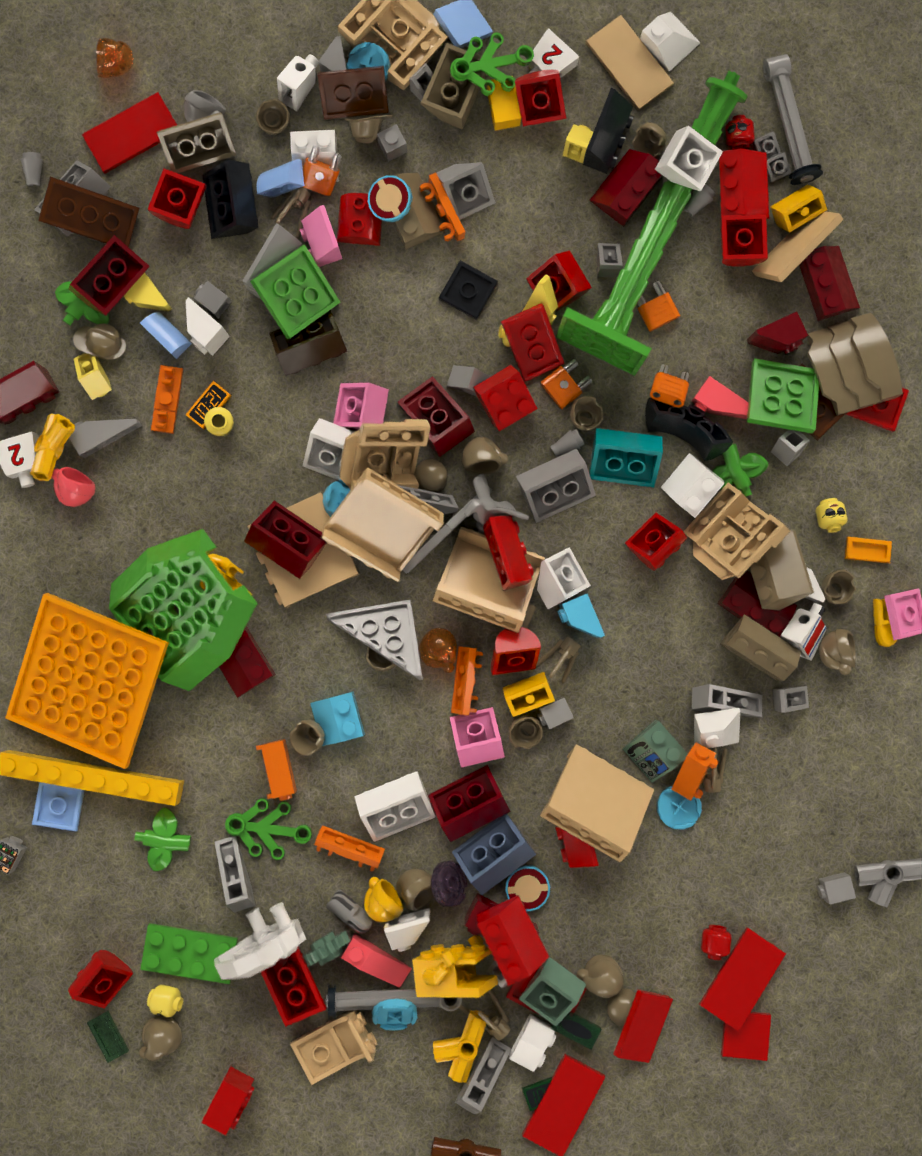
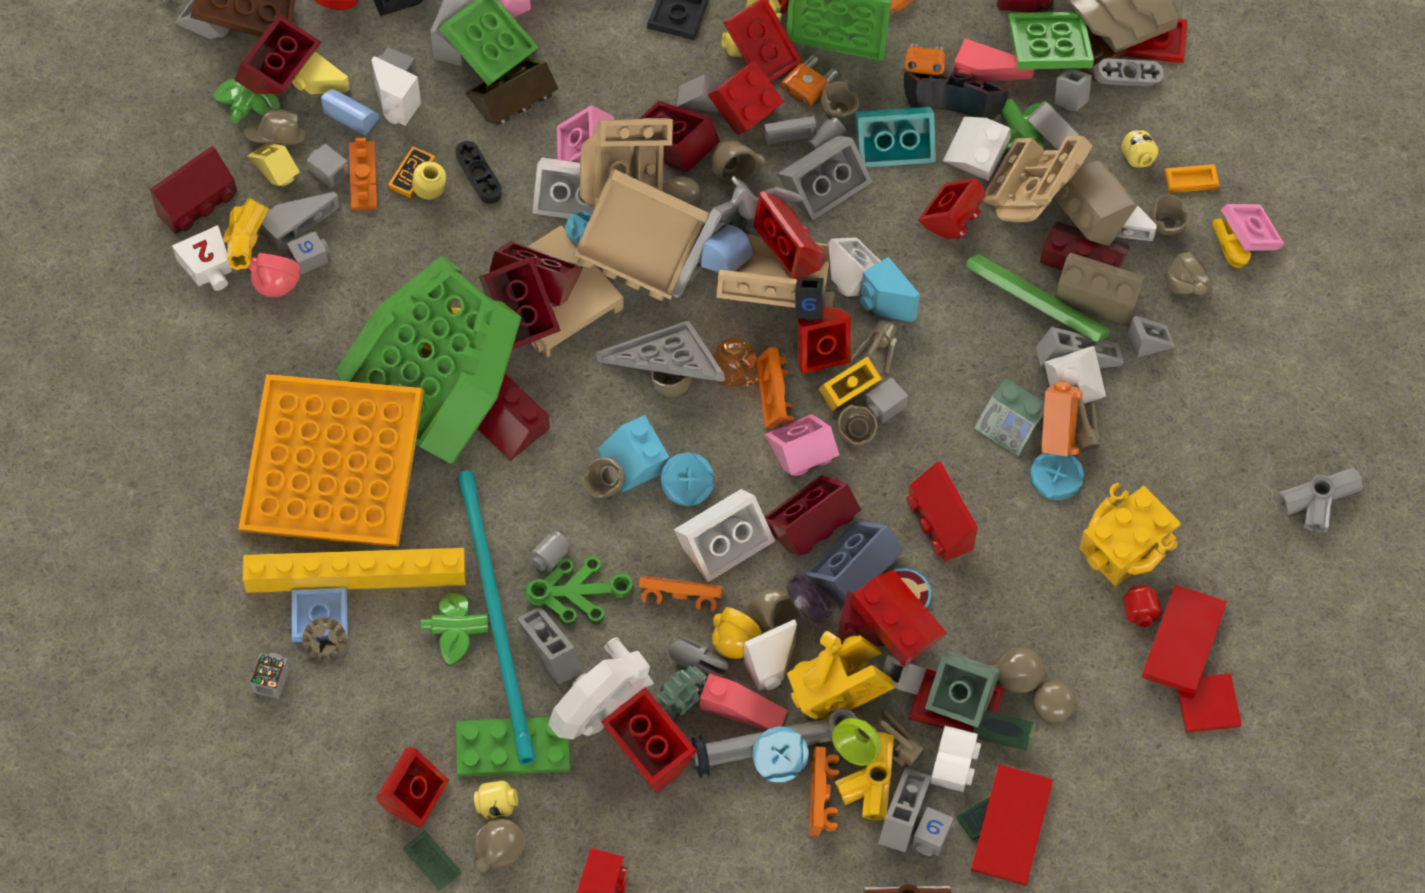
camera: 10 degrees left, 25 degrees down
orange brick [256,739,297,801] -> none
tan bracket [290,1010,377,1085] -> none
tan panel [540,744,654,862] -> none
red tile [613,990,673,1063] -> none
white torso [781,603,826,661] -> none
light grey brick [817,872,856,904] -> none
none -> light grey brick [287,231,330,275]
none -> dark tan gear [302,617,347,662]
none -> light grey brick [307,144,349,189]
none -> black beam [455,141,502,204]
none -> teal piece [458,470,536,765]
none -> dark red slope [478,256,561,350]
none -> light grey brick [531,531,570,572]
none -> medium azure tile [661,452,714,506]
none -> light blue brick [701,224,754,272]
none -> light grey tile [764,116,816,145]
none -> black brick [795,278,825,321]
none -> orange plate [809,746,839,836]
none -> lime piece [832,718,881,766]
none -> light grey brick [912,807,954,856]
none -> bright green tile [966,254,1111,342]
none -> light grey tile [1027,101,1080,150]
none -> yellow torso [1079,483,1181,587]
none -> light grey beam [1093,58,1164,86]

